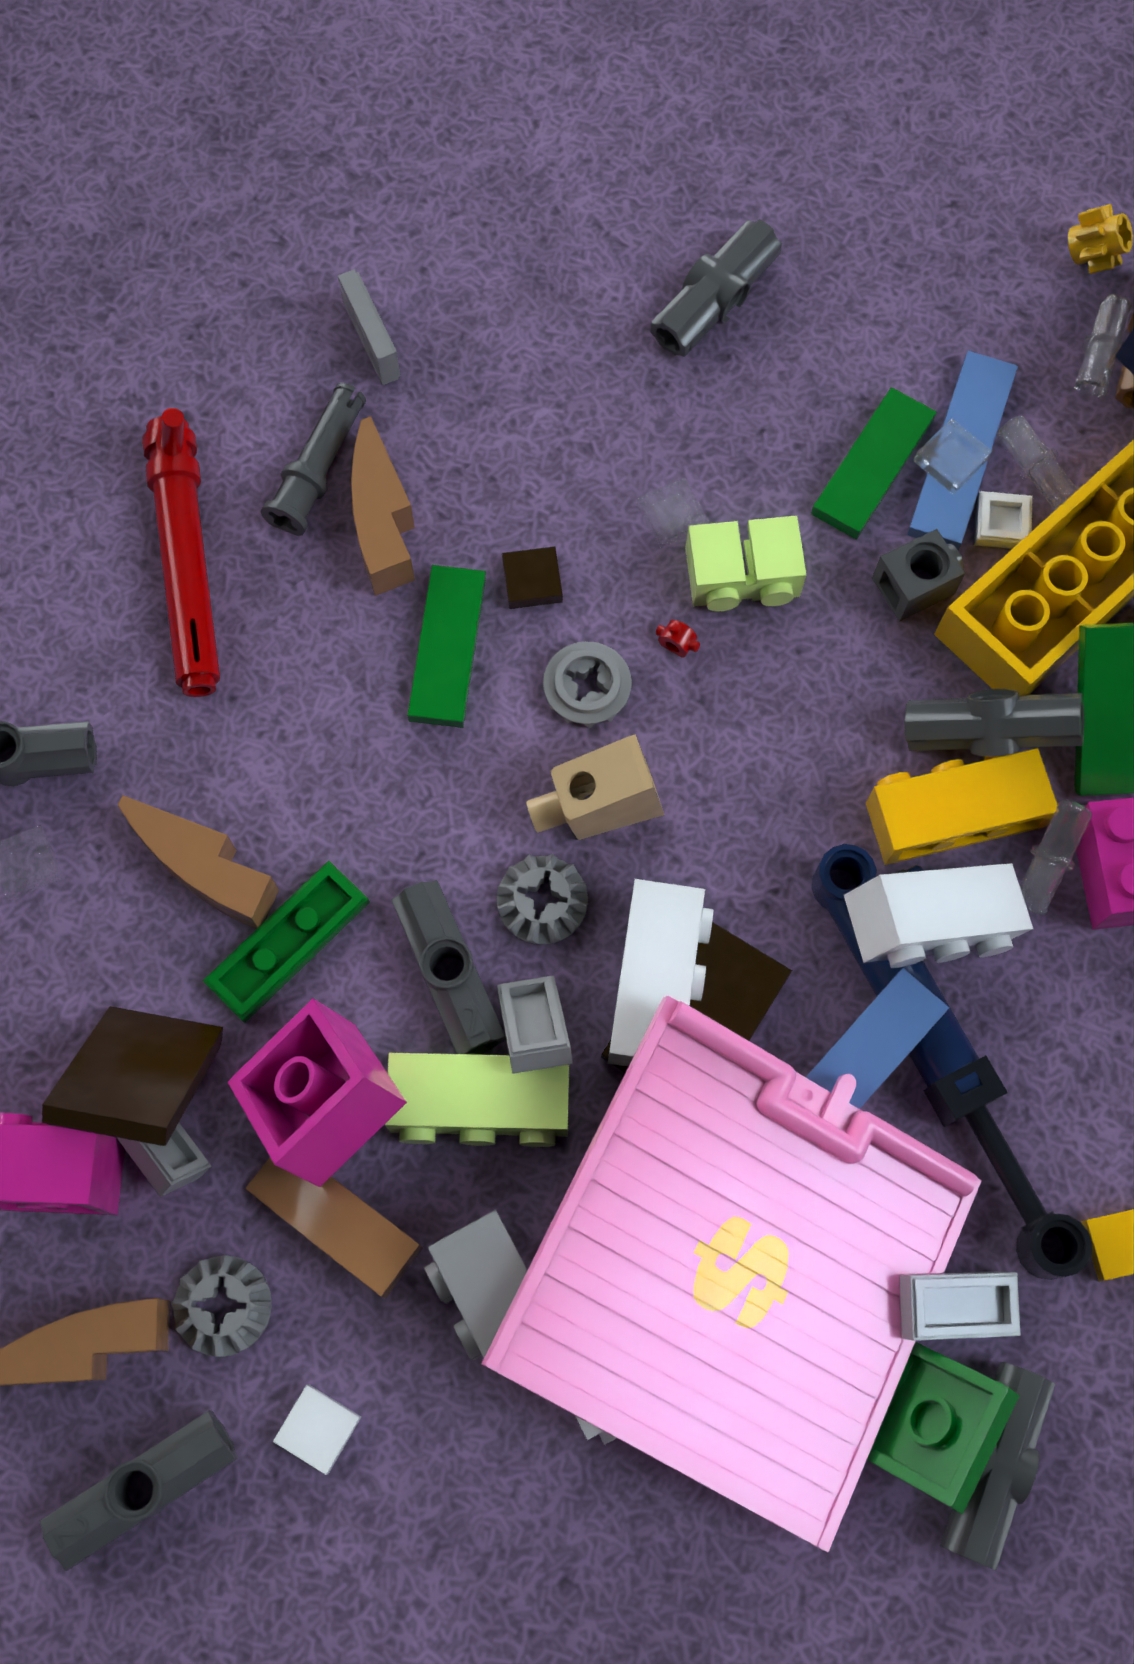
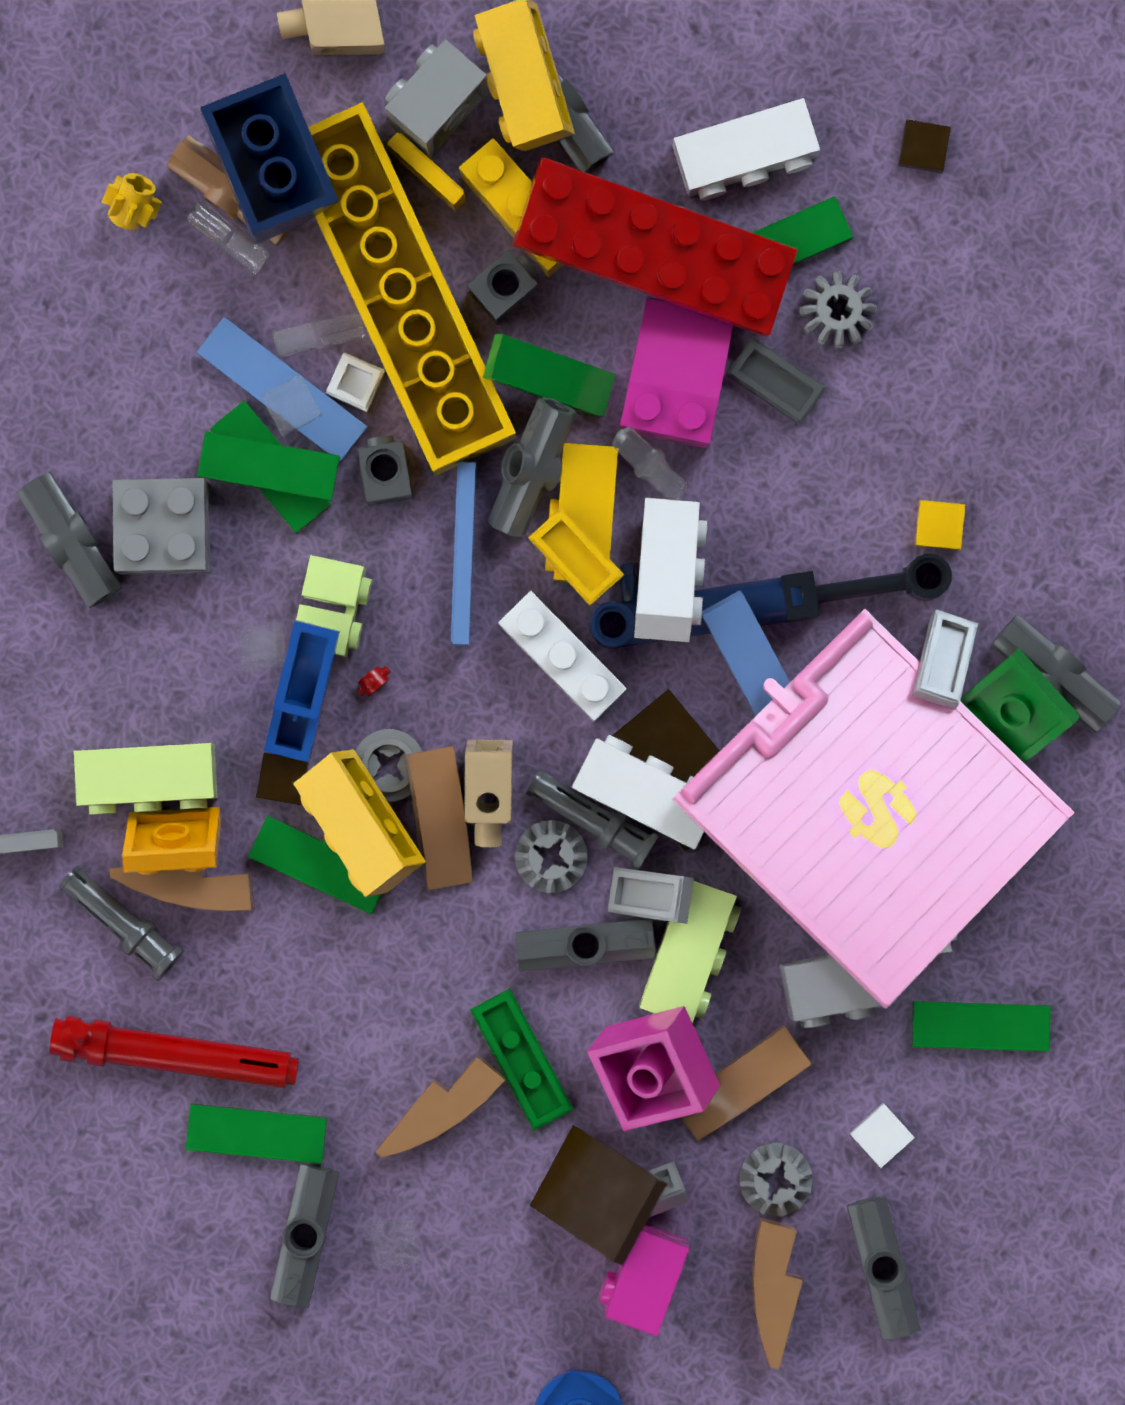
camera: 70 degrees left, 15 degrees up
none -> yellowish green brick [74,743,218,815]
none -> light grey brick [112,478,210,575]
none -> light orange plate [122,807,221,875]
none -> green tile [186,1103,327,1164]
none -> green tile [197,432,340,502]
none -> blue slope [264,620,340,762]
none -> yellow brick [293,749,426,897]
none -> medium nougat slope [404,746,473,891]
none -> medium blue tile [451,462,477,647]
none -> white brick [498,591,627,722]
none -> dark grey pin [526,769,660,870]
none -> yellow tile [528,507,624,606]
none -> green tile [911,1001,1051,1052]

